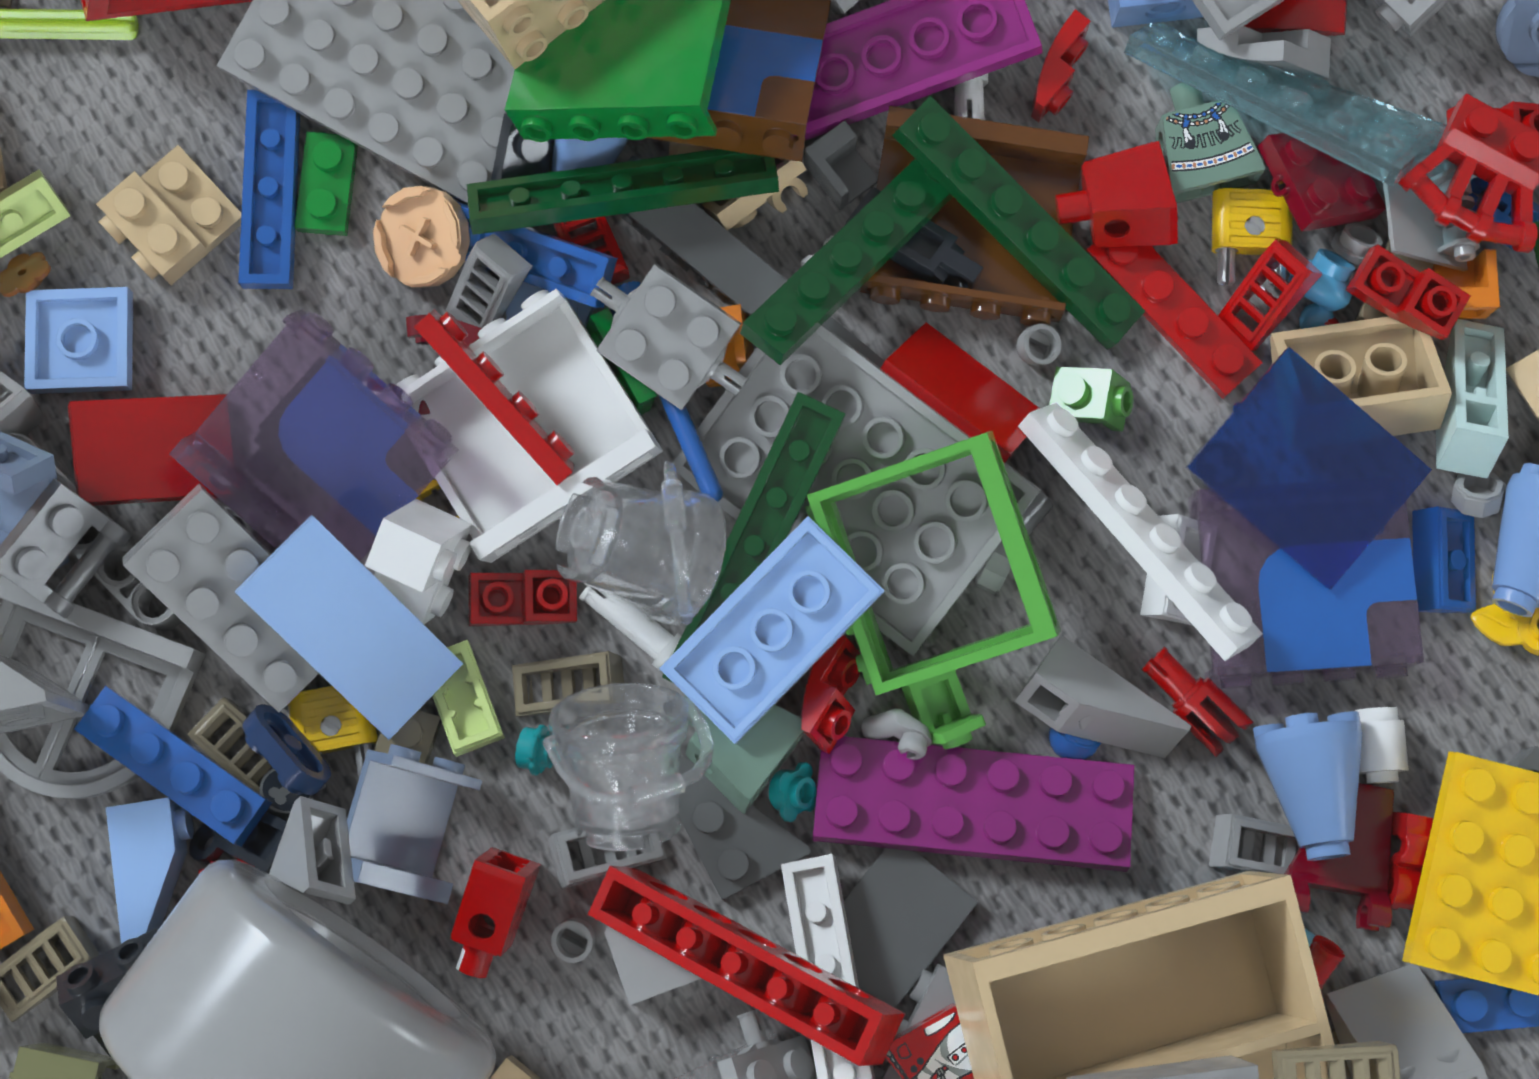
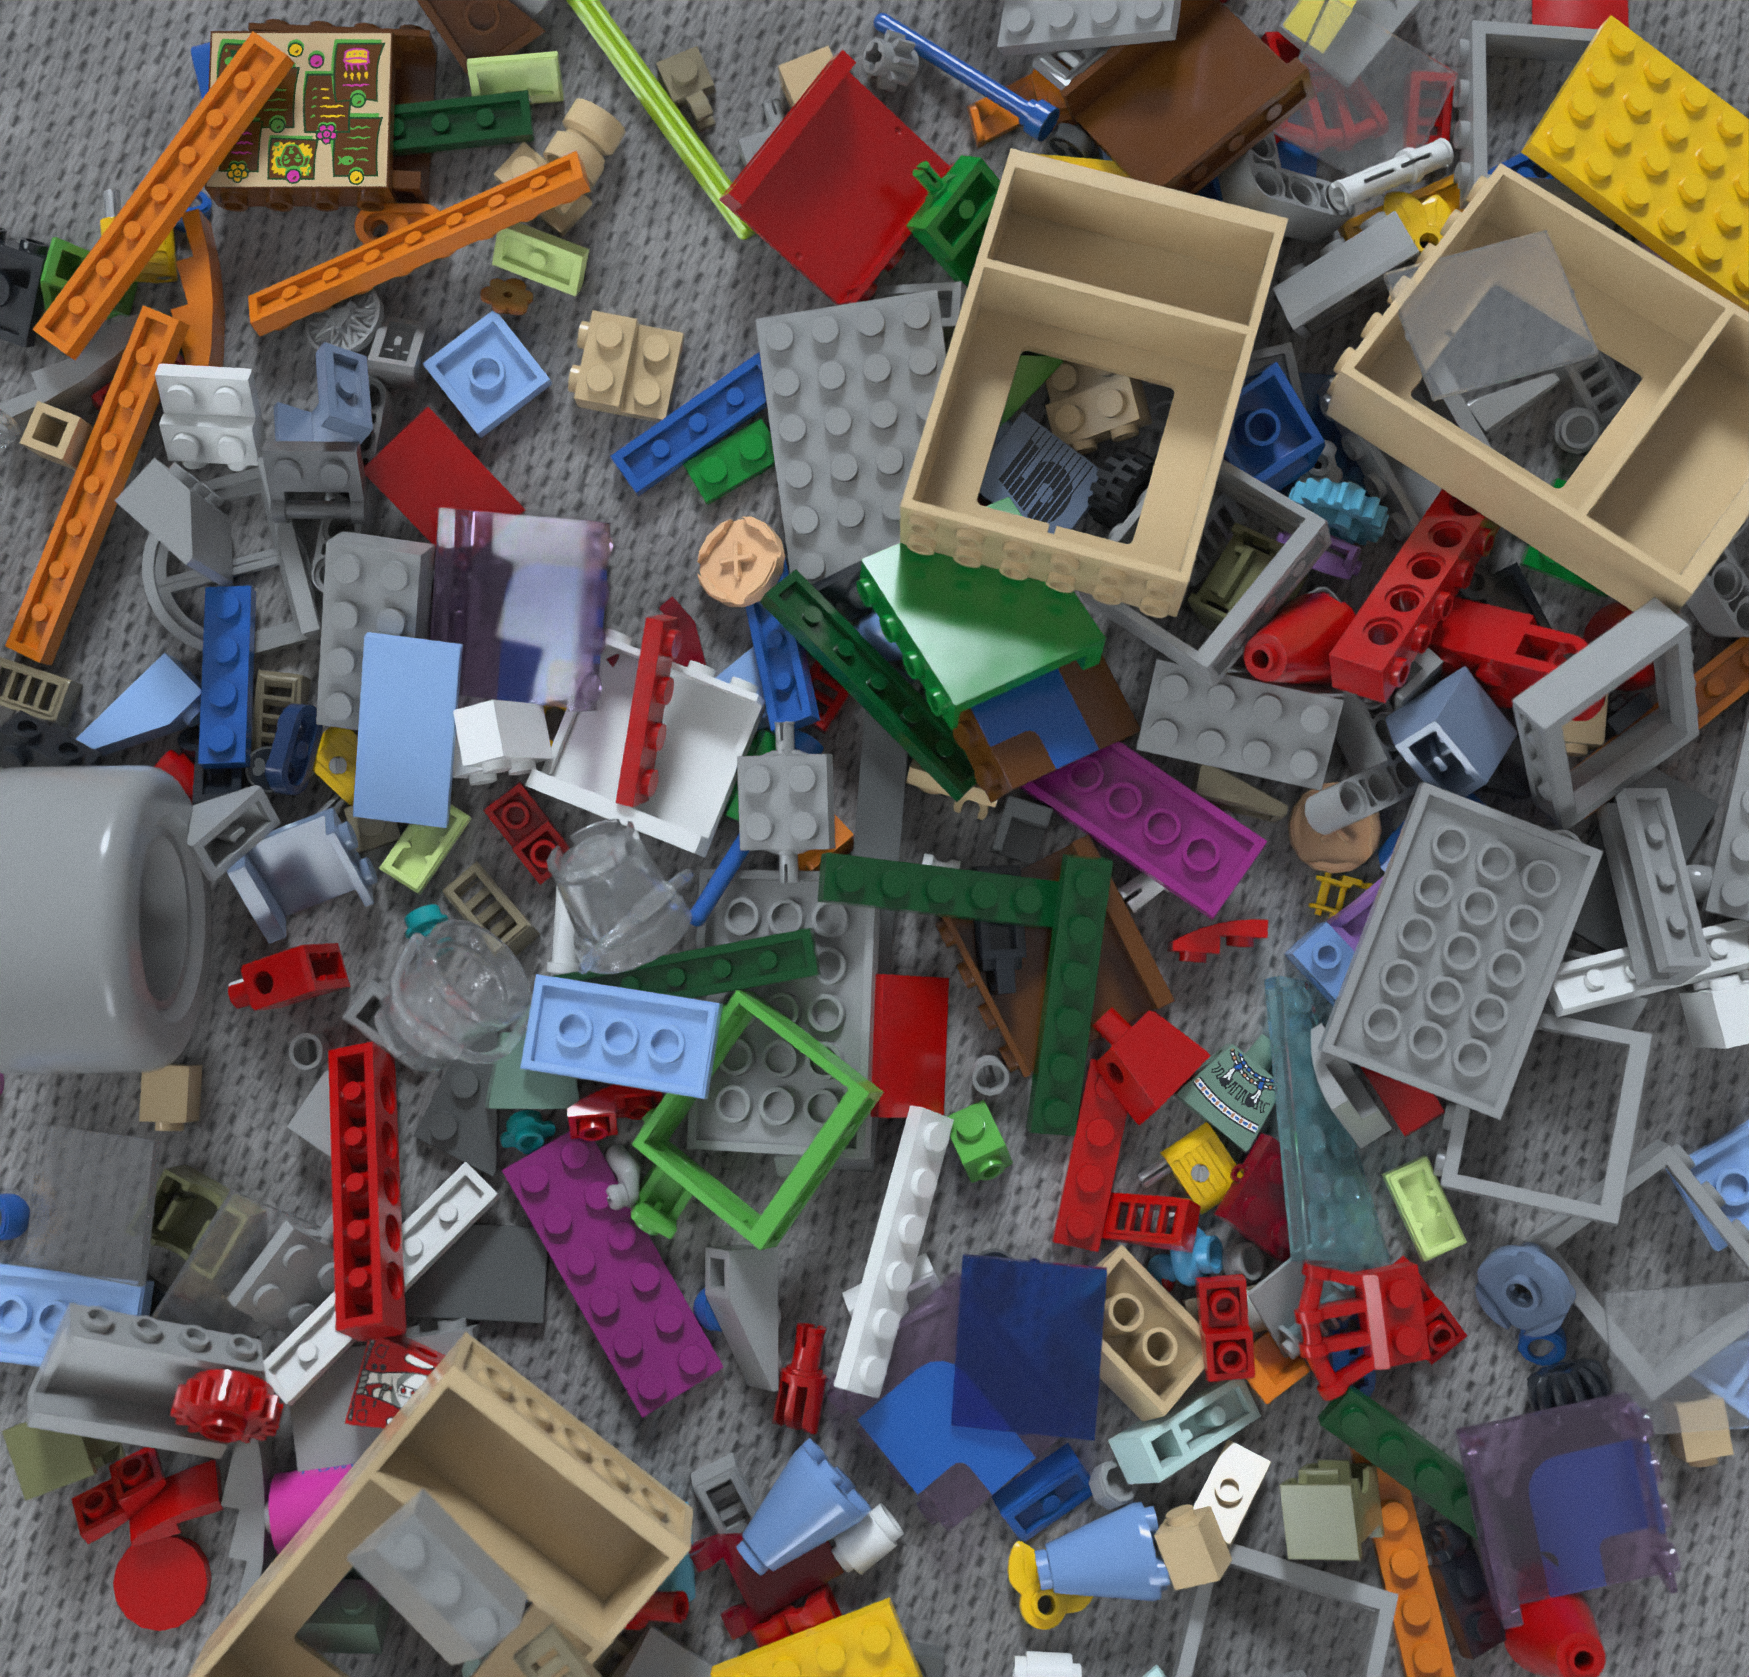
camera: 55 degrees right, 5 degrees up
light grey slope [446,233,532,328] -> none
none -> yellowish green plate [1381,1155,1467,1262]

